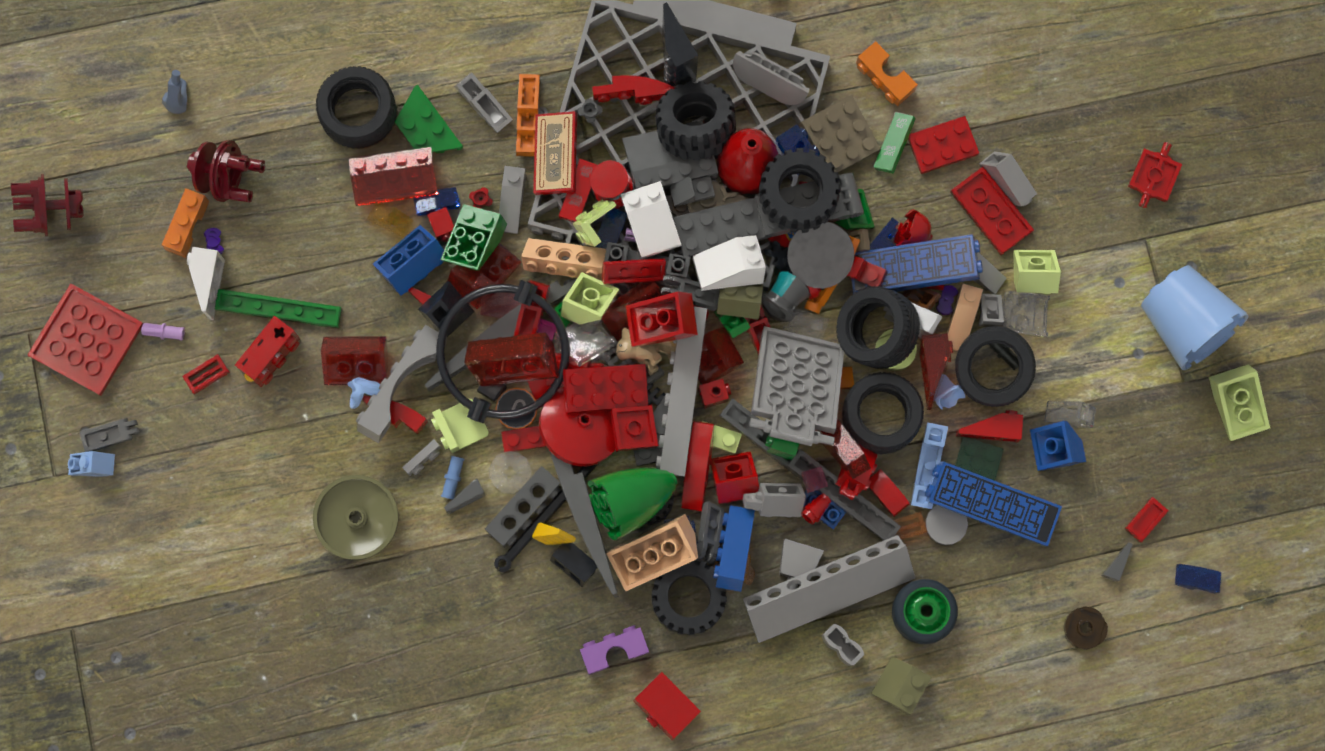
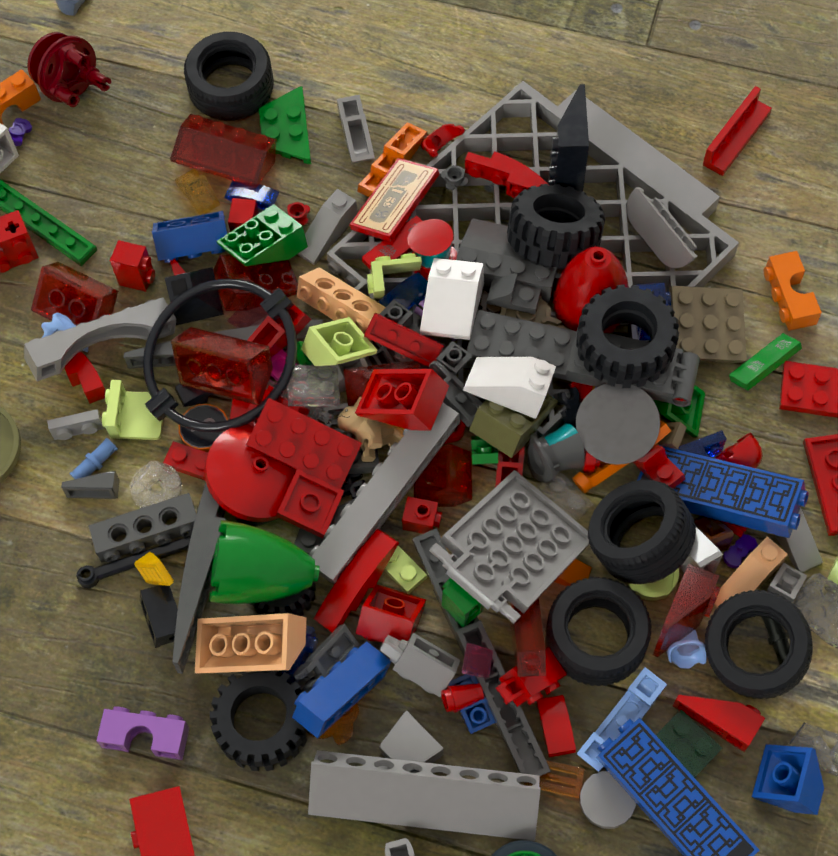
camera: 35 degrees right, 15 degrees down
none -> red brick [110,240,155,292]
none -> red helmet [421,124,465,158]

